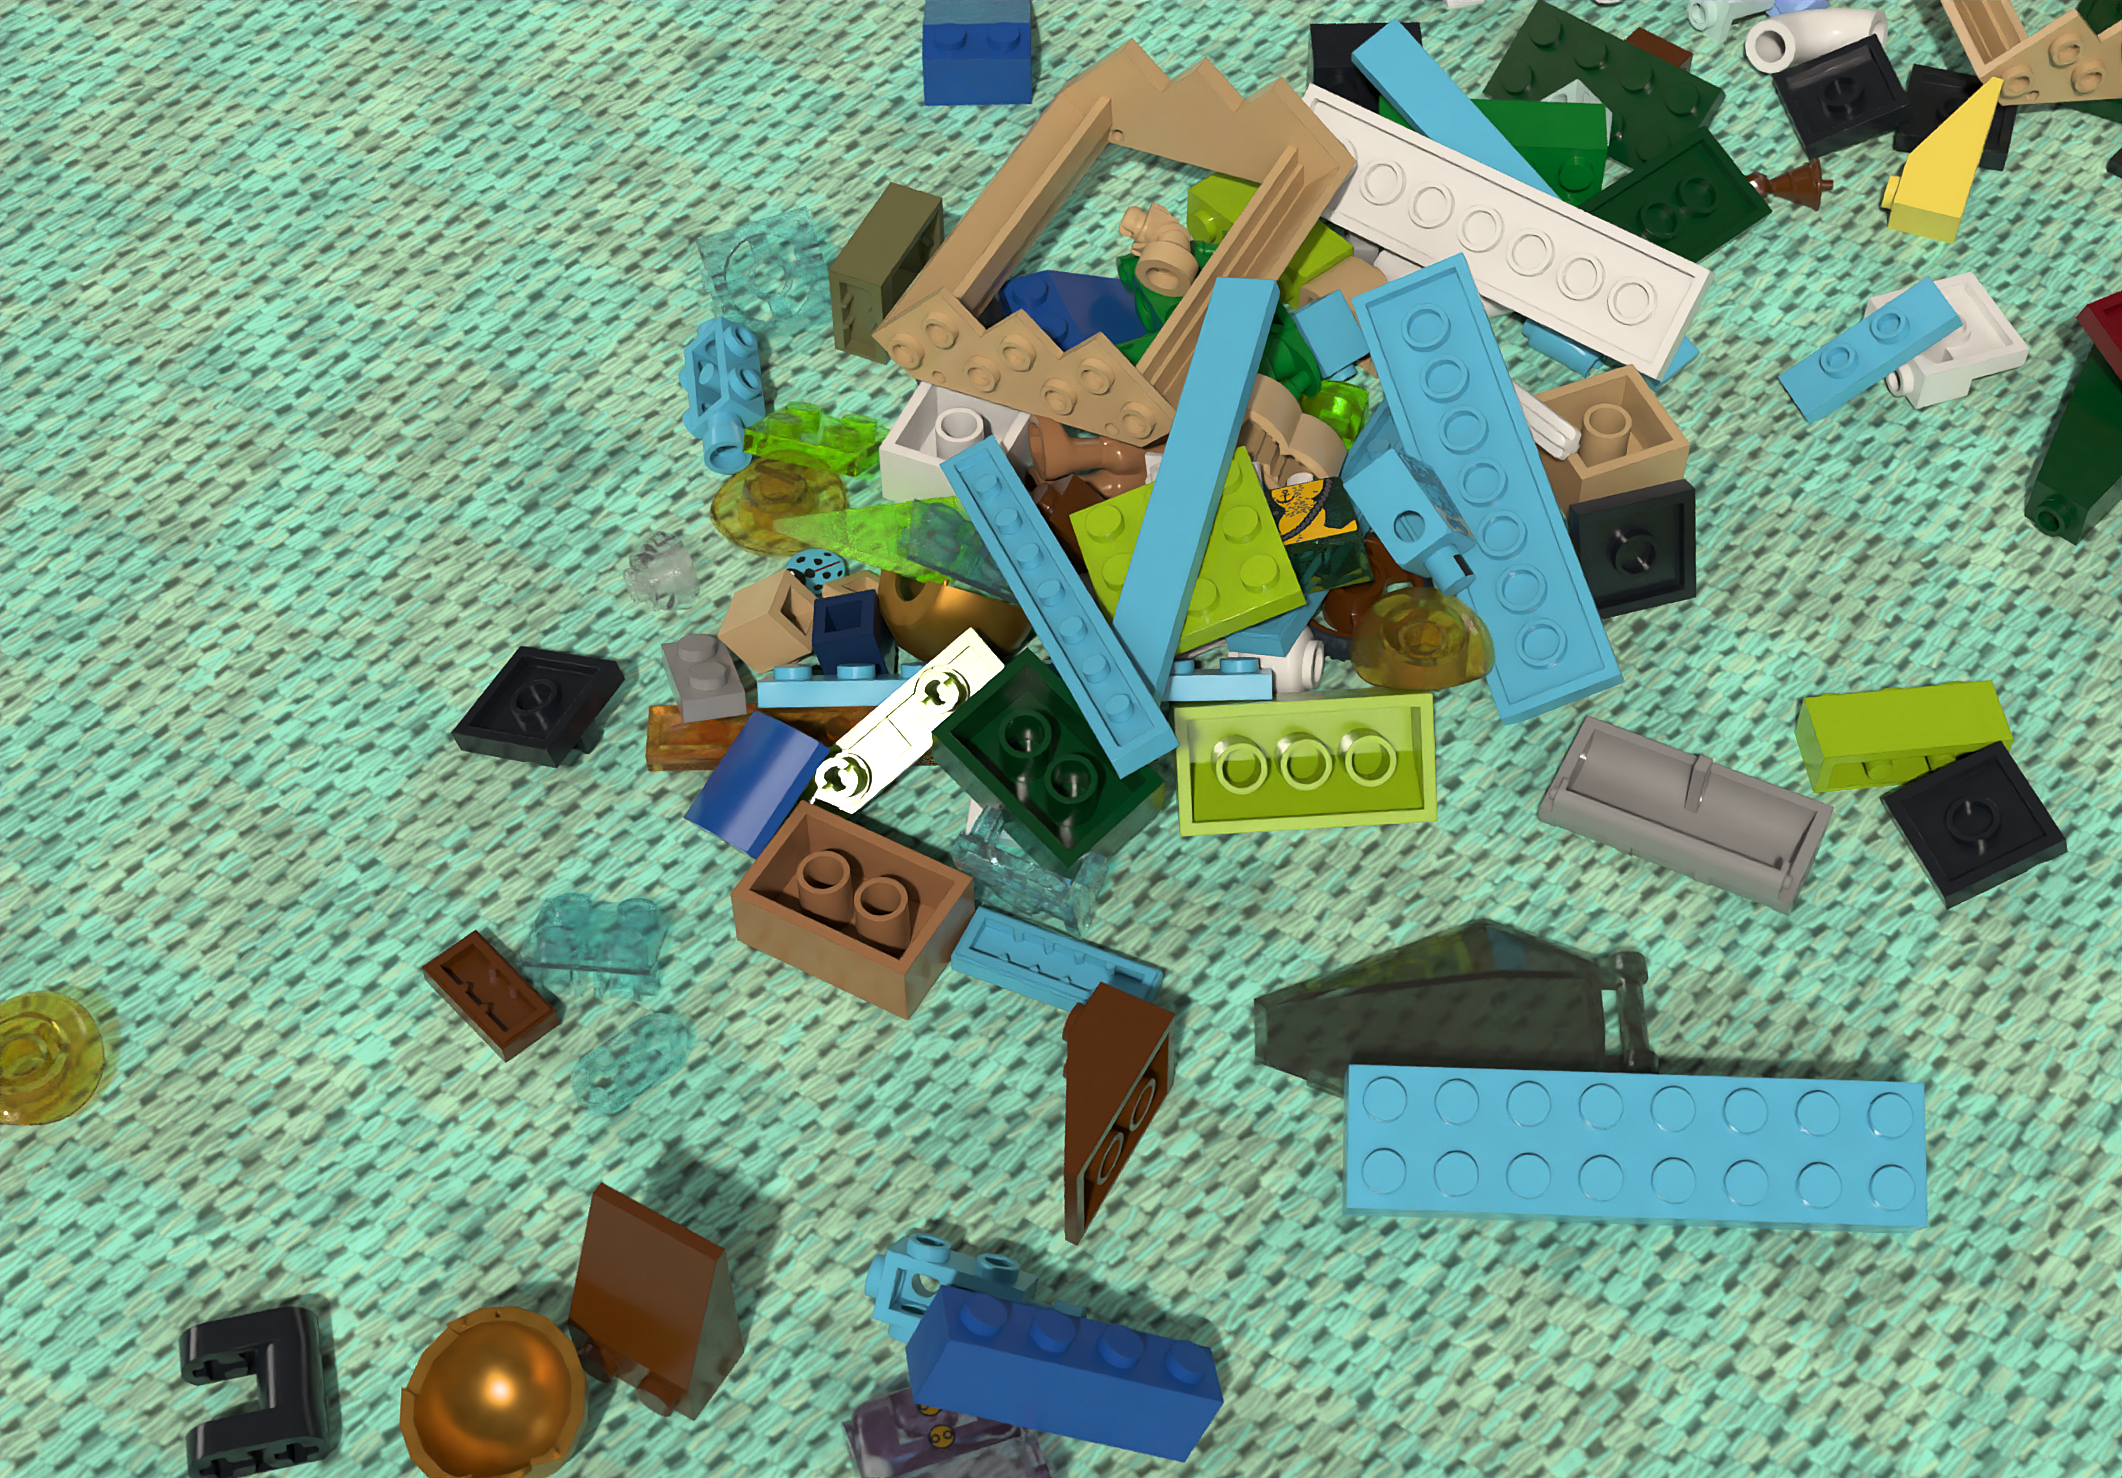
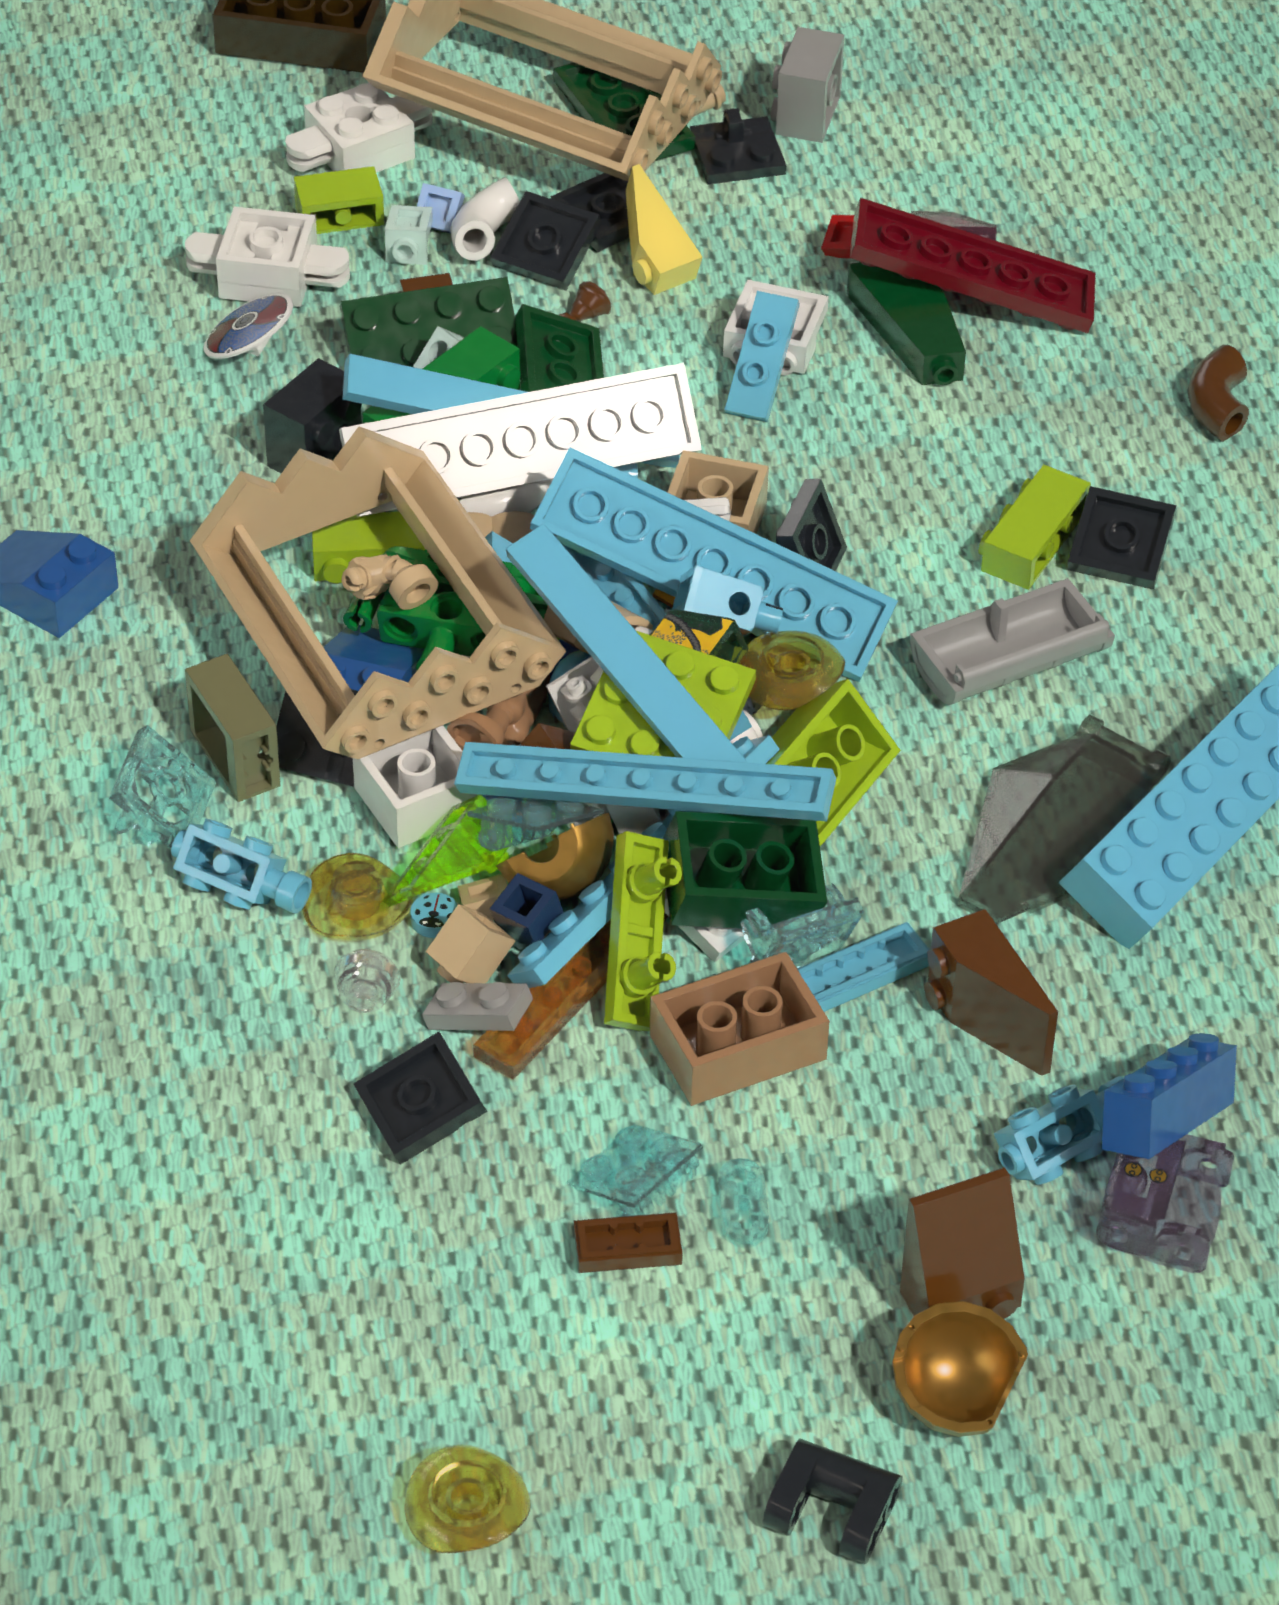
camera: 55 degrees left, 5 degrees down
blue slope [683,711,830,860] -> none
clear neon green plate [742,401,891,477] -> none

